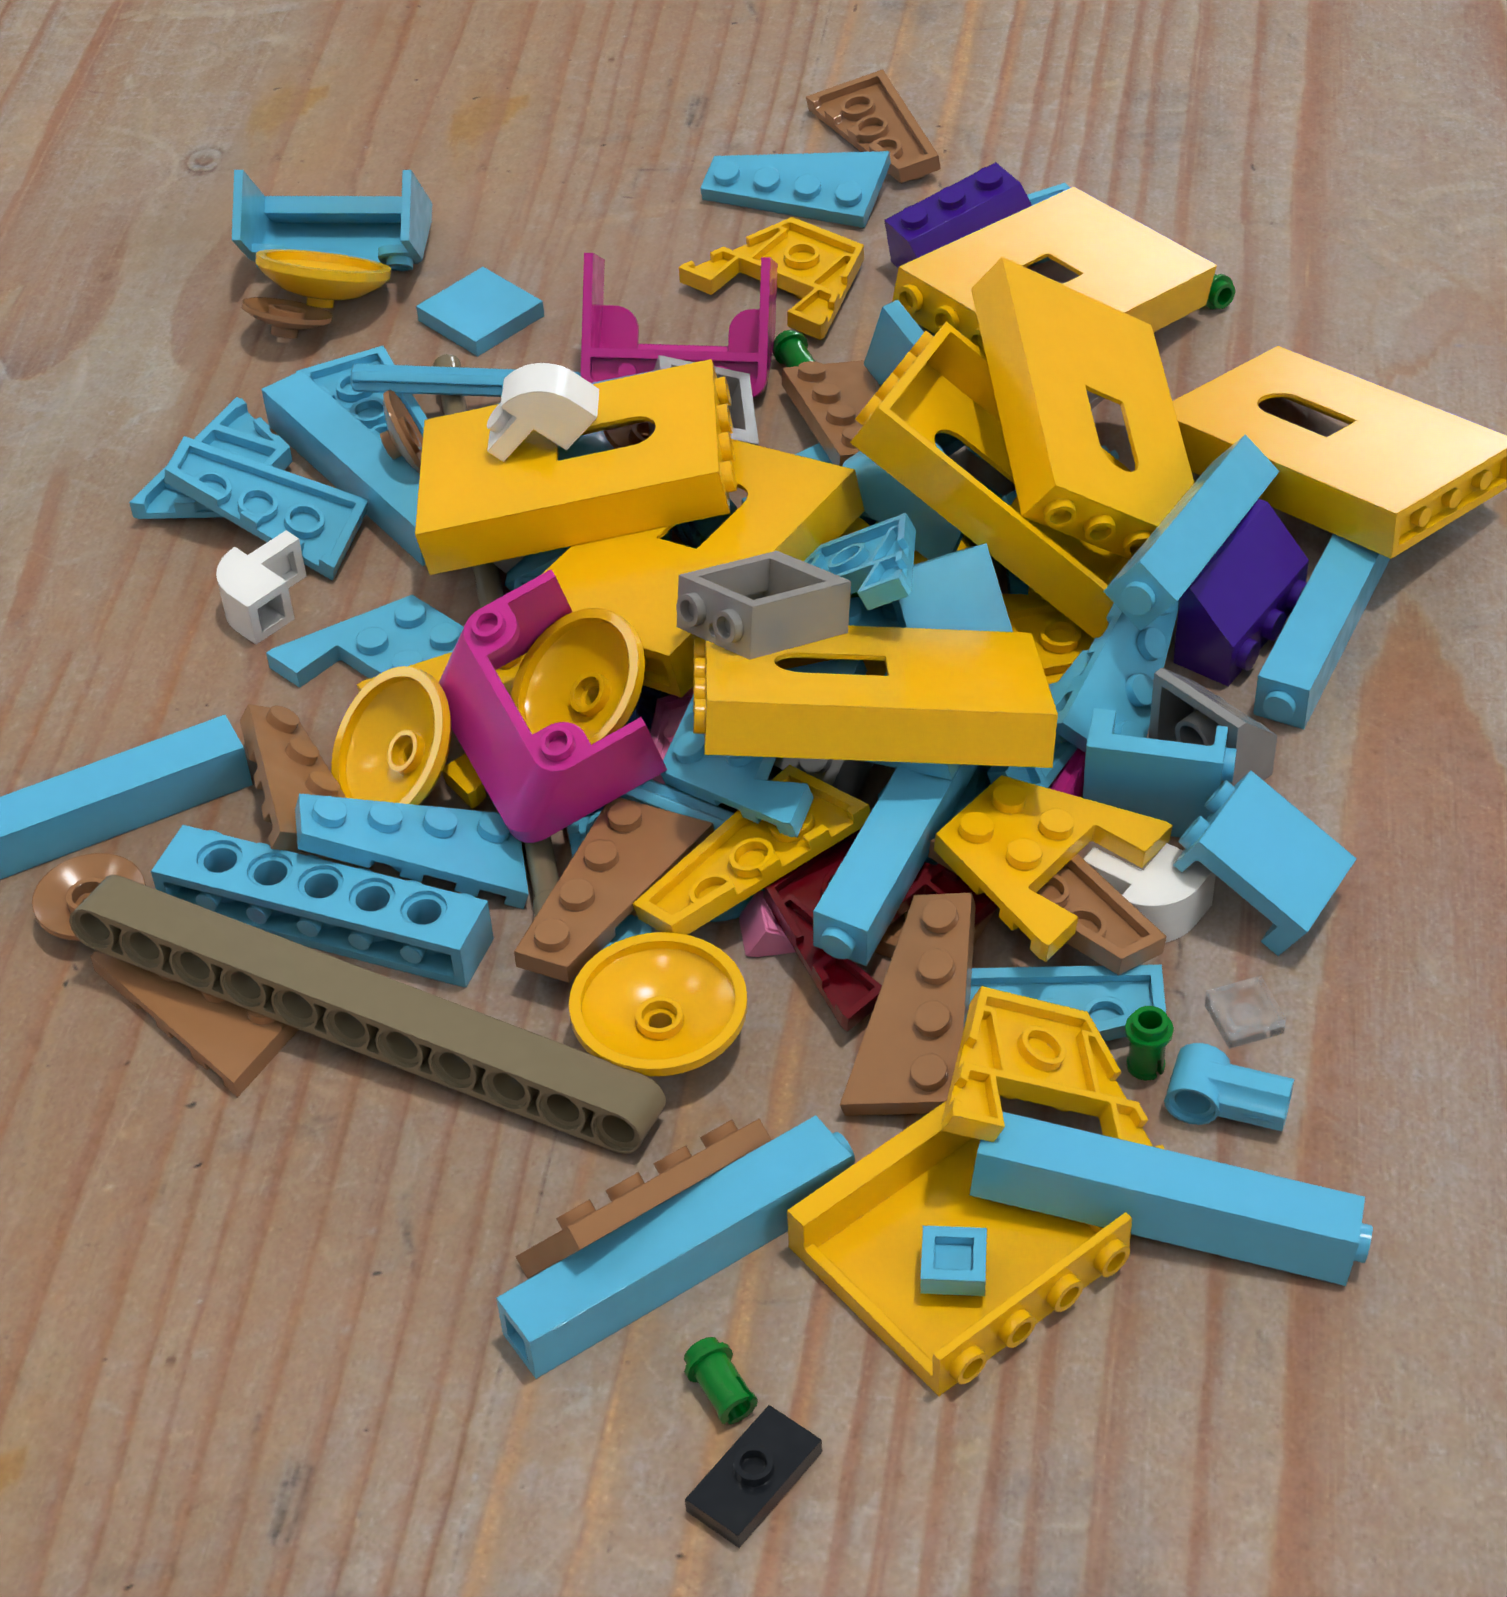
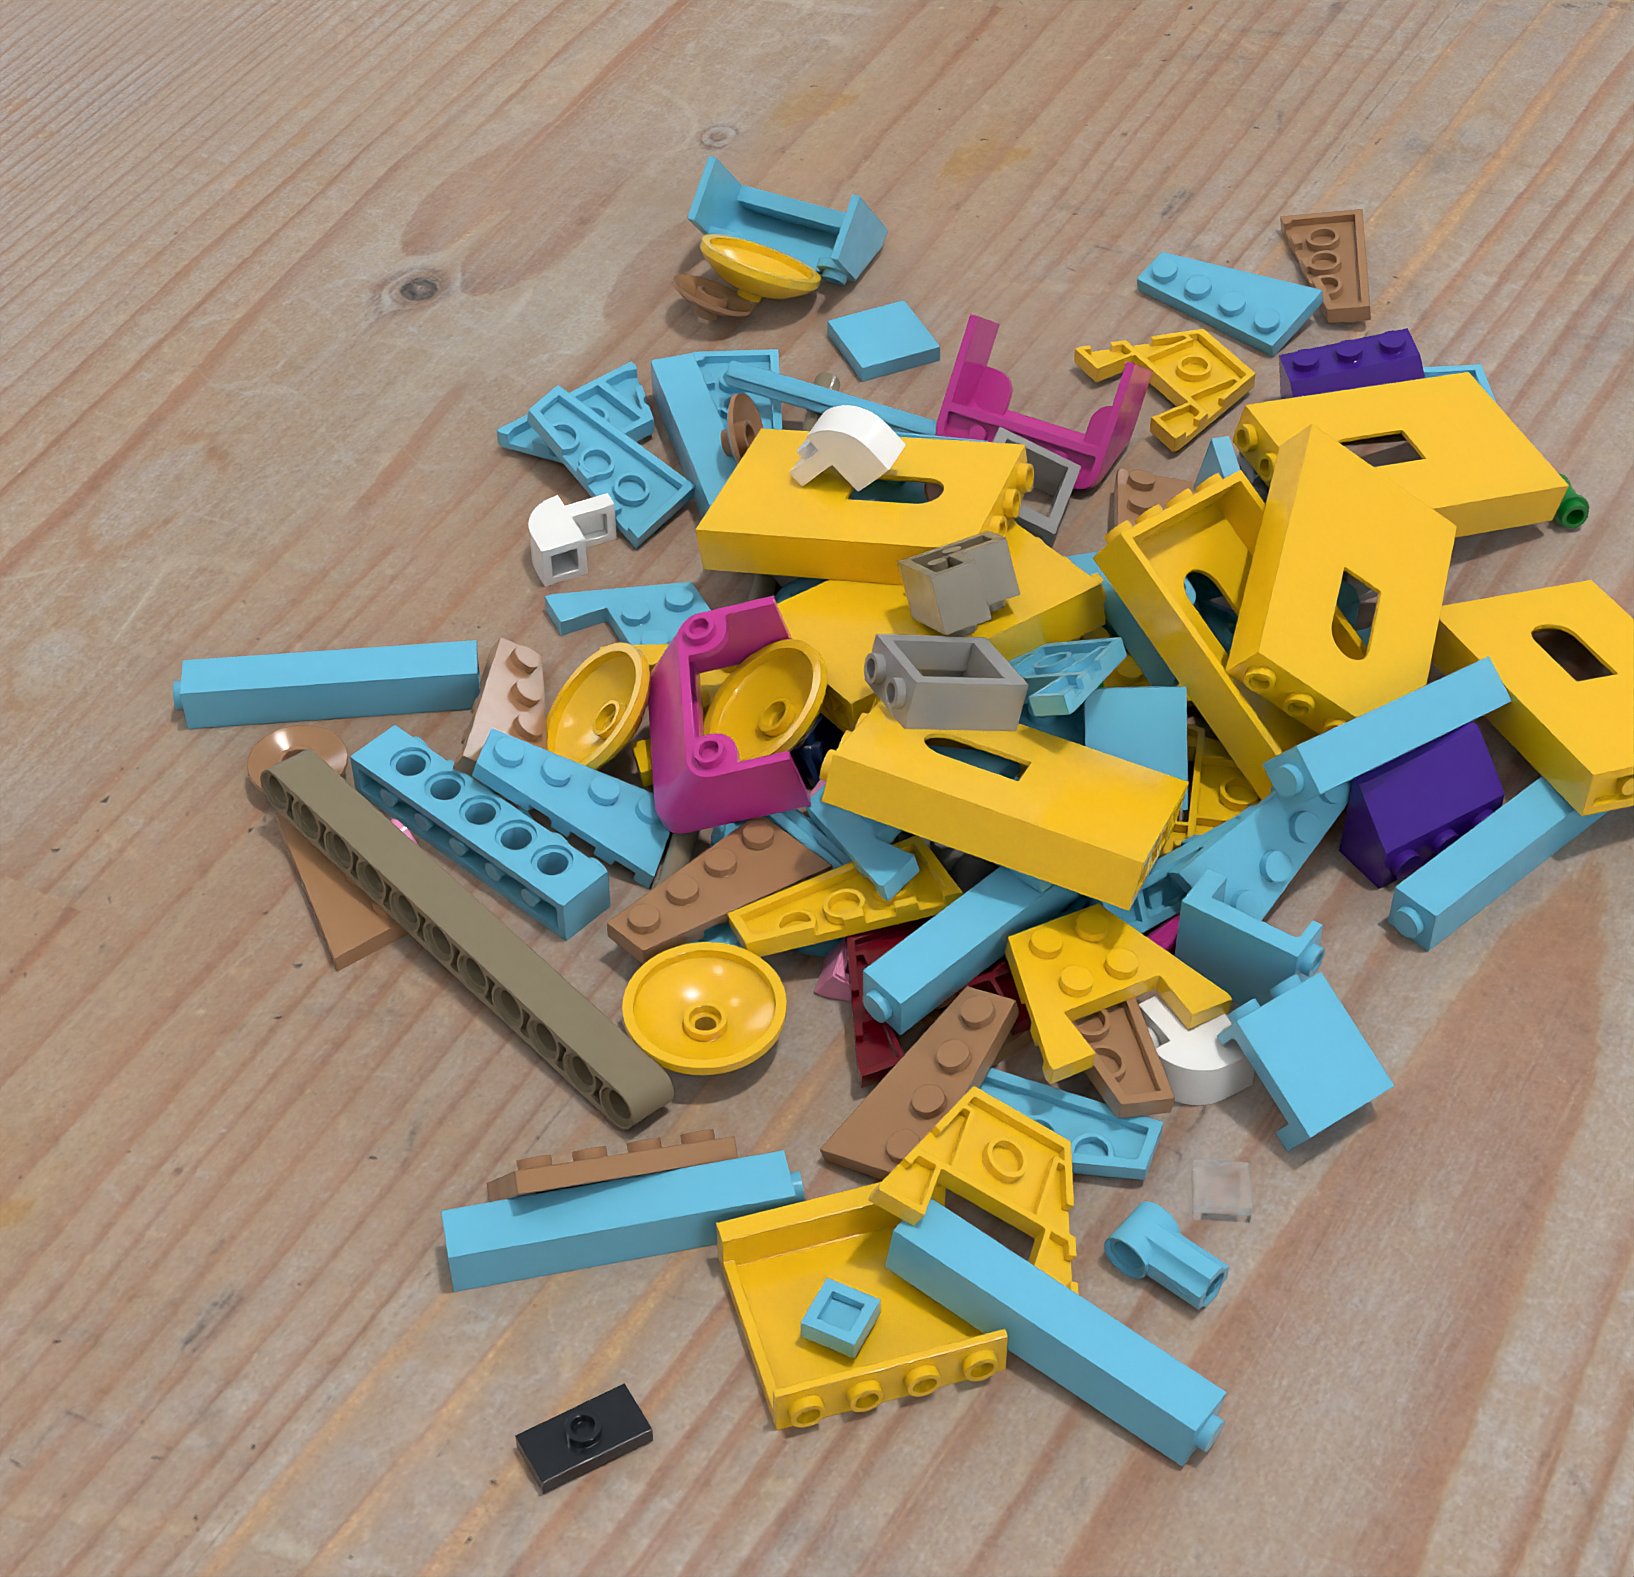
camera: 20 degrees right, 0 degrees up
green pin [684,1337,758,1425] -> none
green pin [772,330,816,367] -> none
green pin [1125,1006,1174,1081] -> none
light grey slope [1149,668,1278,786] -> none
none -> dark tan brick [897,531,1020,637]

